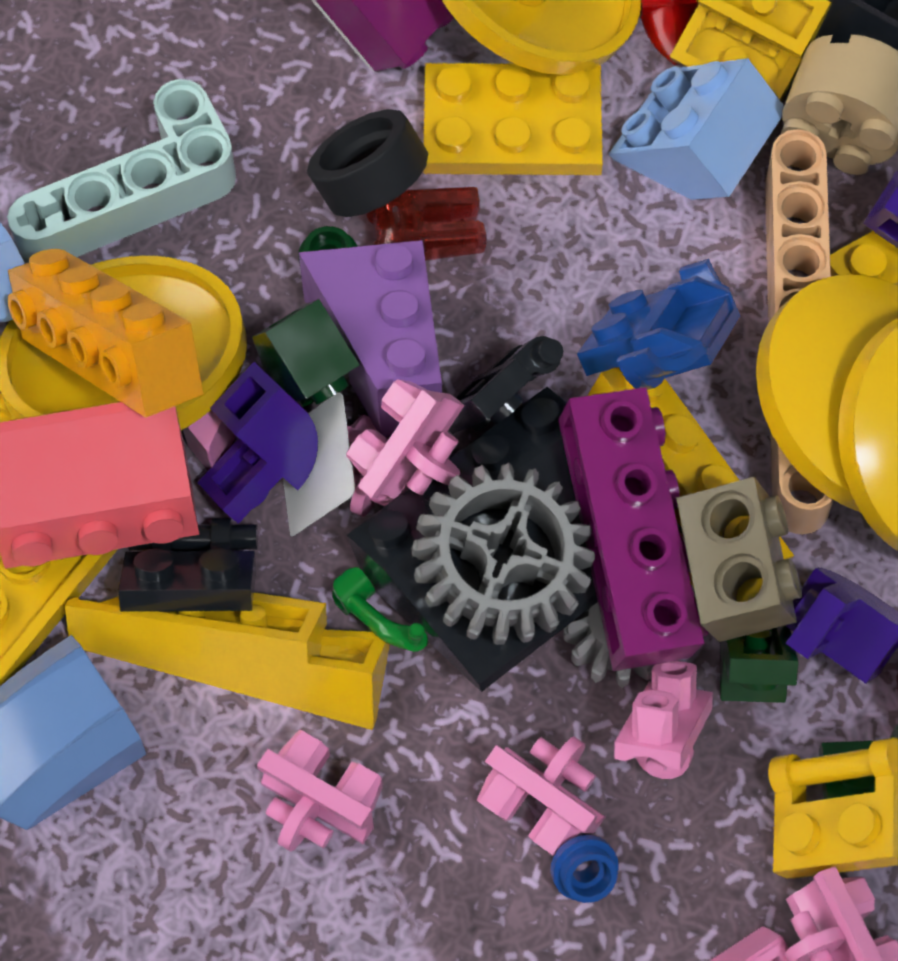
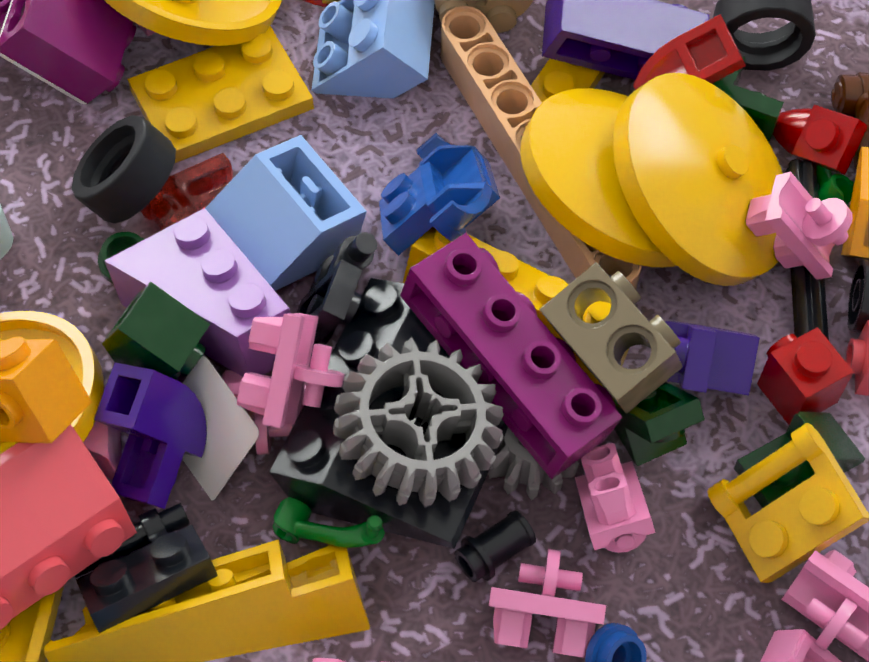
camera: 30 degrees left, 5 degrees down
none -> light blue slope [205,135,367,291]
none -> black pin [454,510,536,582]

